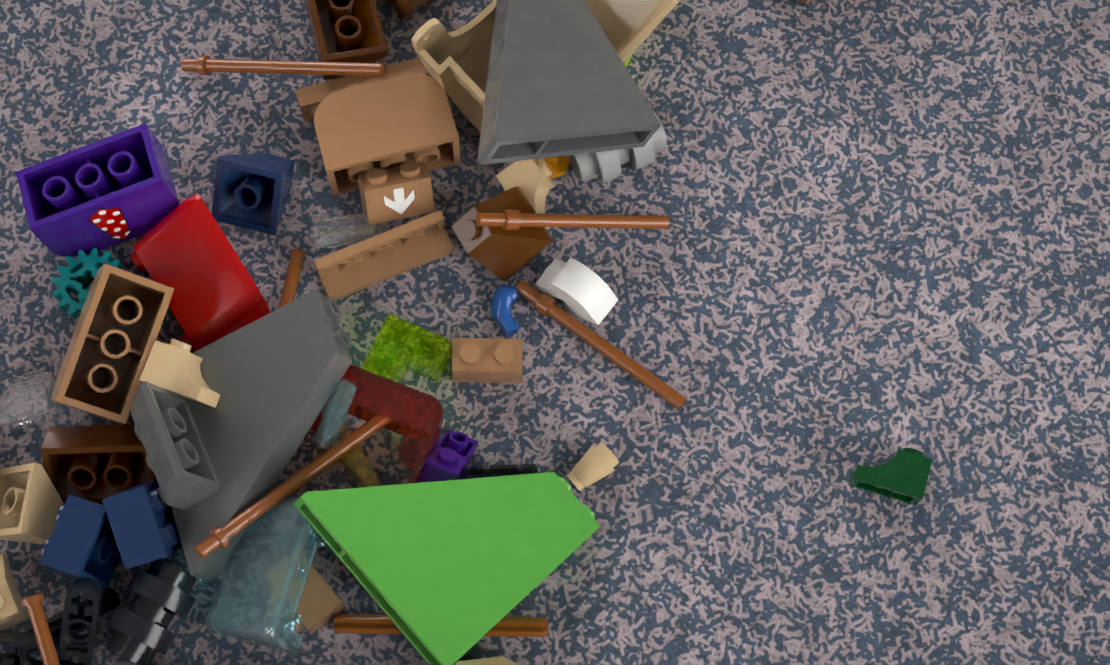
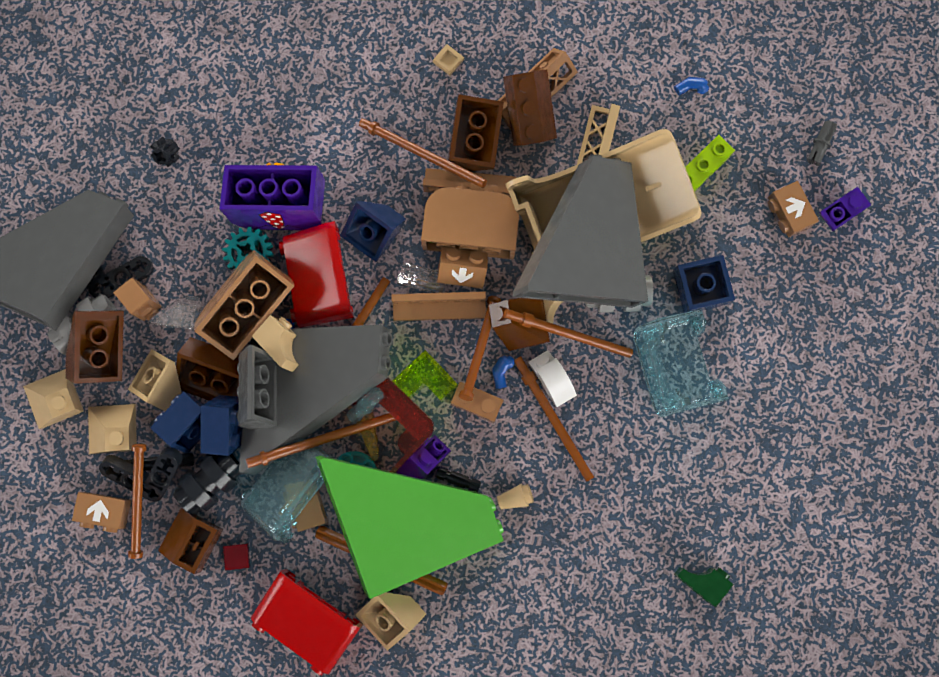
camera: 25 degrees right, 10 degrees up
none -> dark orange bar [459,296,501,401]
none -> clear light blue windscreen [634,309,729,417]
none -> dark blue brick [673,255,735,315]

